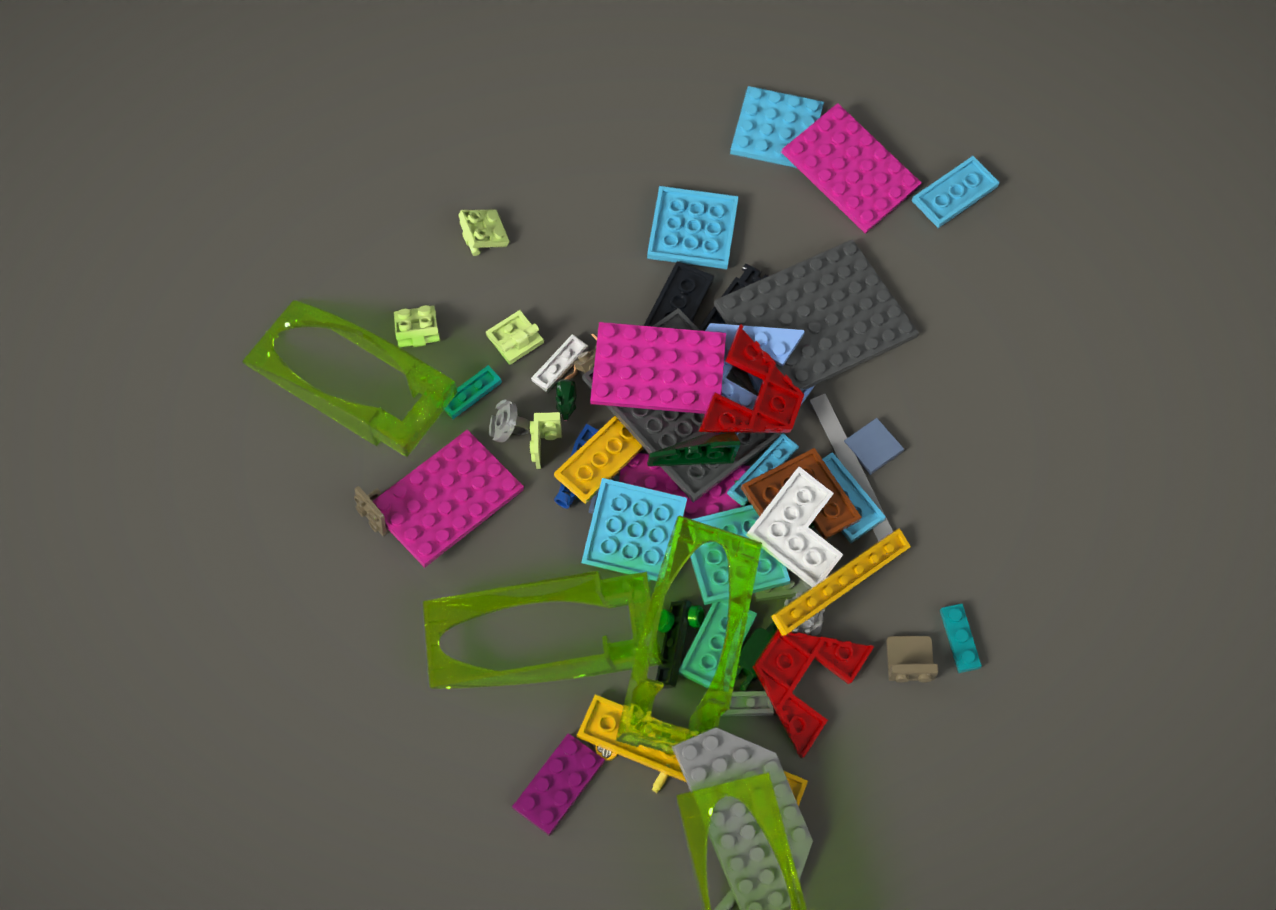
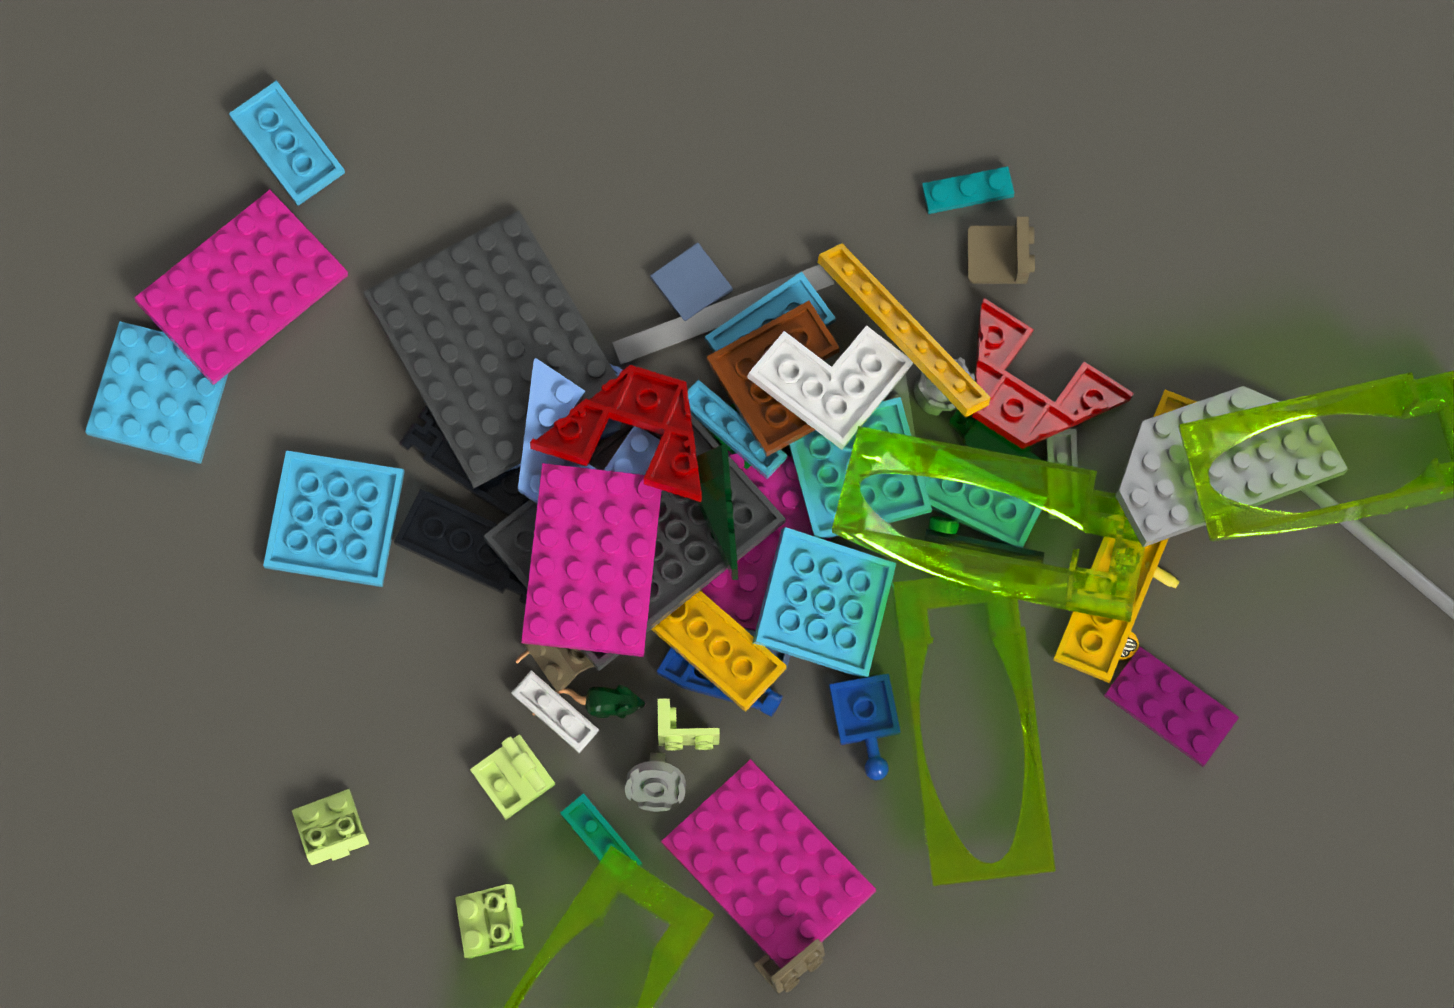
camera: 90 degrees left, 10 degrees up
none -> blue plate [829,673,901,780]

